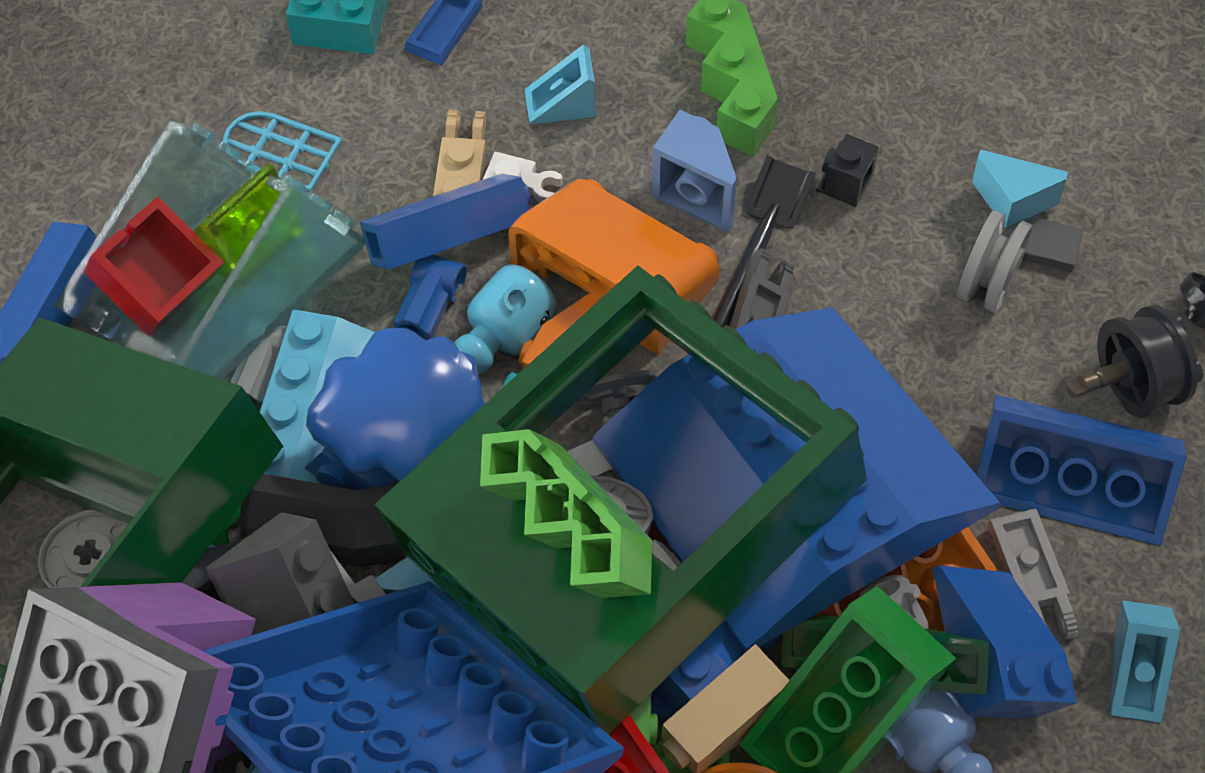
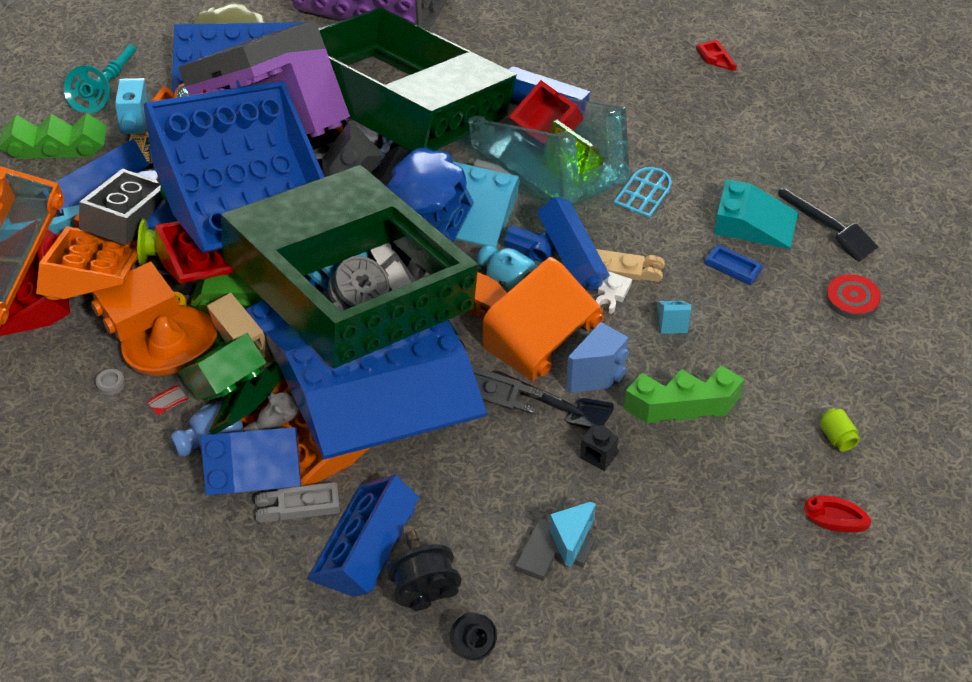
camera: 95 degrees right, 10 degrees down
bright green brick [480,429,652,598] -> none
light grey wheel [956,210,1033,314] -> none
medium azure slope [1110,600,1180,723] -> none

